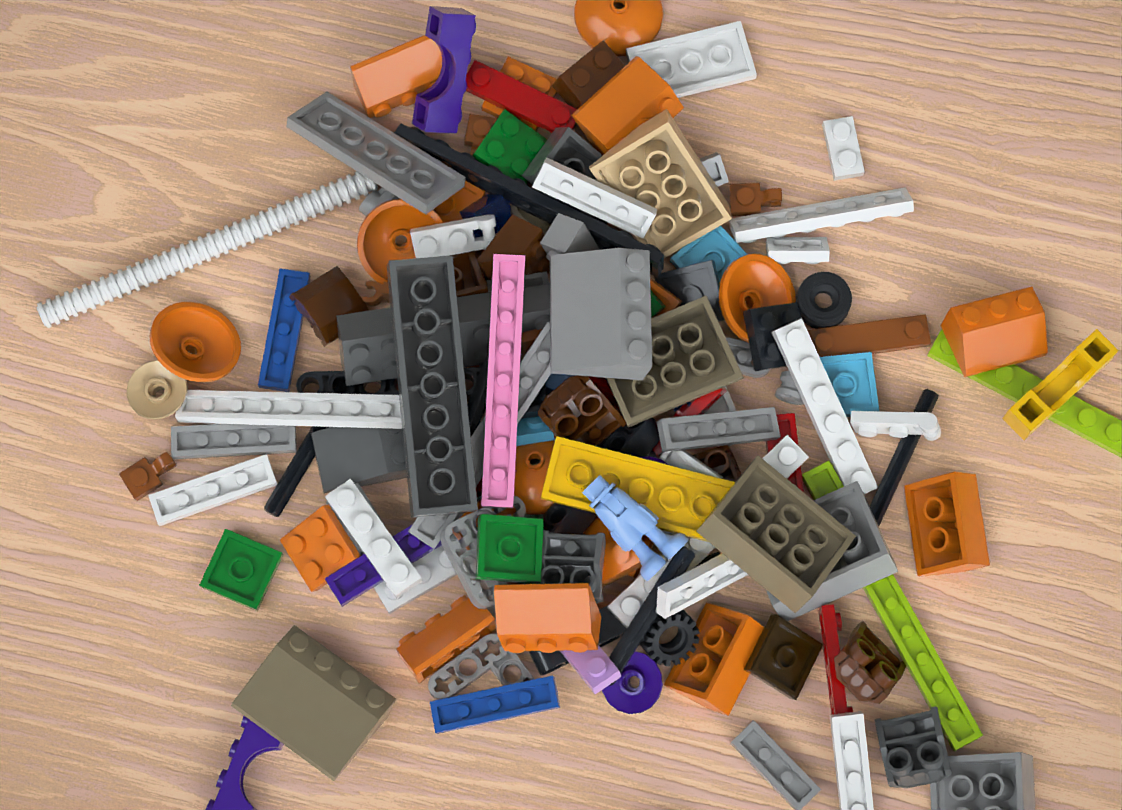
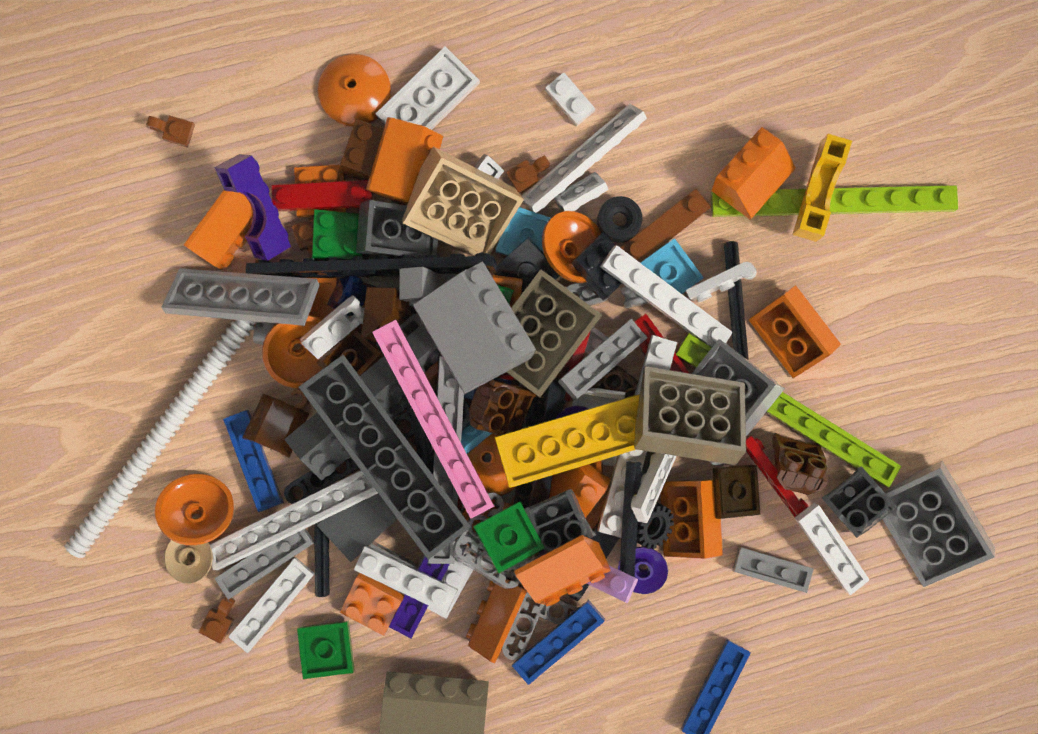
camera: 30 degrees left, 10 degrees up
white plate [532,157,657,239] -> none
light blue piece [582,475,689,581] -> none

